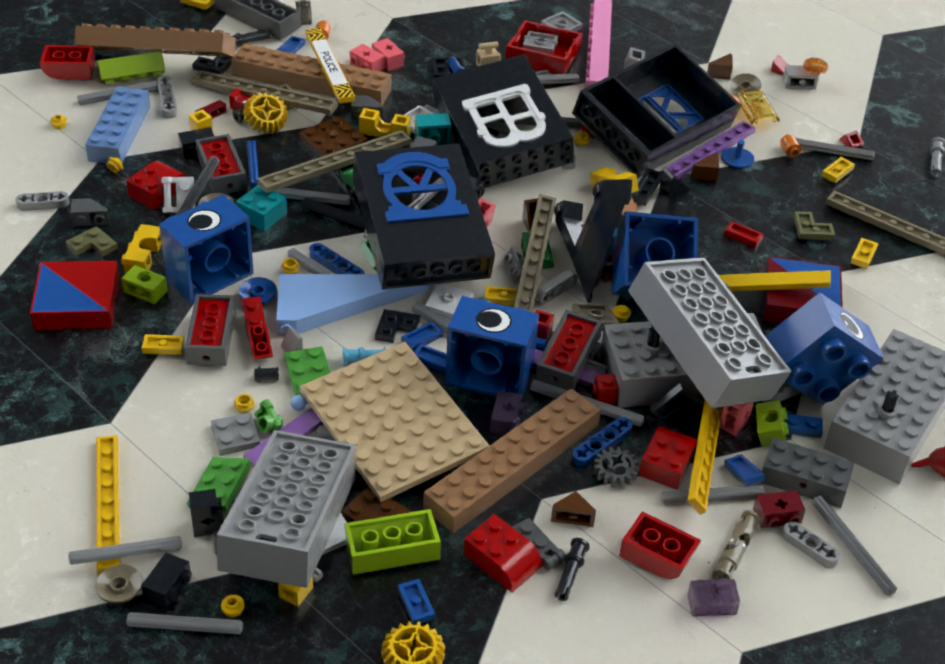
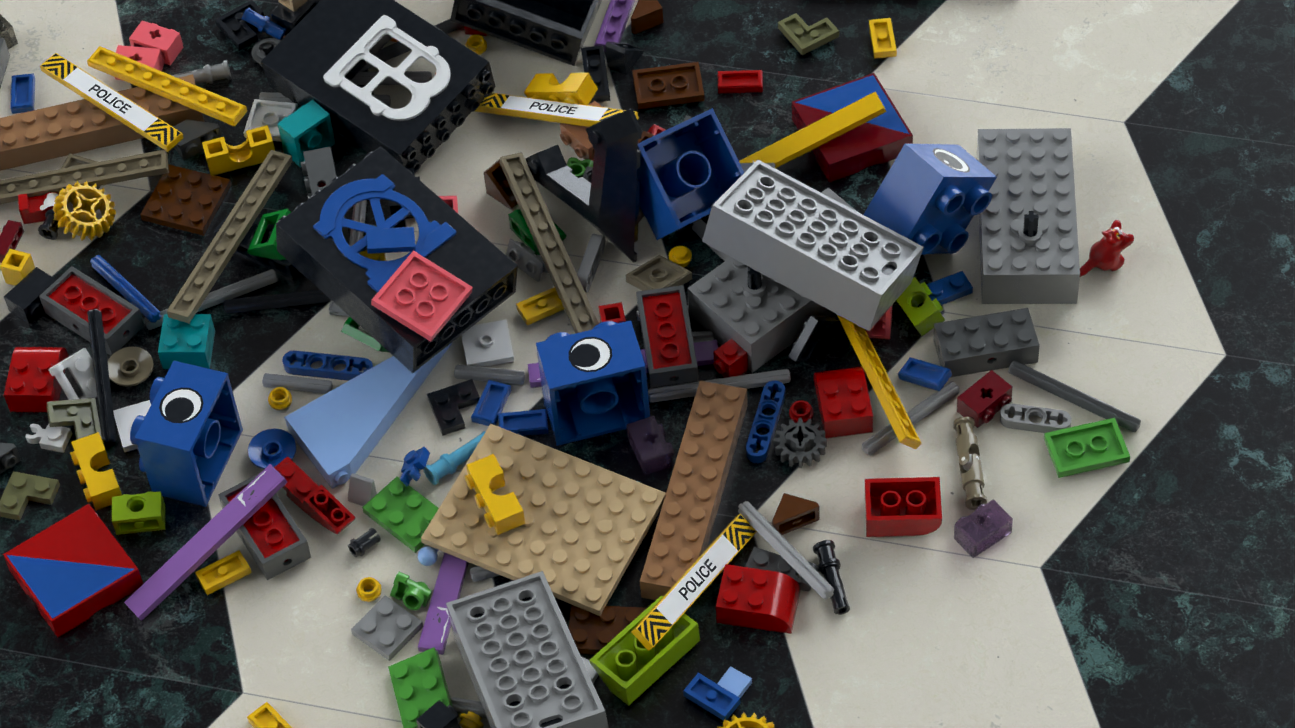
camera: 25 degrees left, 10 degrees up
orange brick [316,20,331,40] -> none
none -> white plate [25,424,72,453]
none -> olive plate [46,398,102,440]
none -> yellow tile [87,46,247,126]
none -> medium lavender tile [124,464,288,621]
none -> light grey pin [172,60,231,84]
none -> blue tile [366,227,416,254]
none -> coral plate [371,250,473,342]
none -> blue plate [400,447,430,487]
none -> yellow arch [465,454,525,535]
none -> tile [475,93,639,127]
none -> tile [631,514,757,651]
none -> reddish brown plate [632,62,705,109]
none -> light blue tile [717,666,752,698]
none -> light grey axle [738,501,834,599]
none -> red plate [789,400,813,423]
none -> bright green plate [1044,418,1130,478]

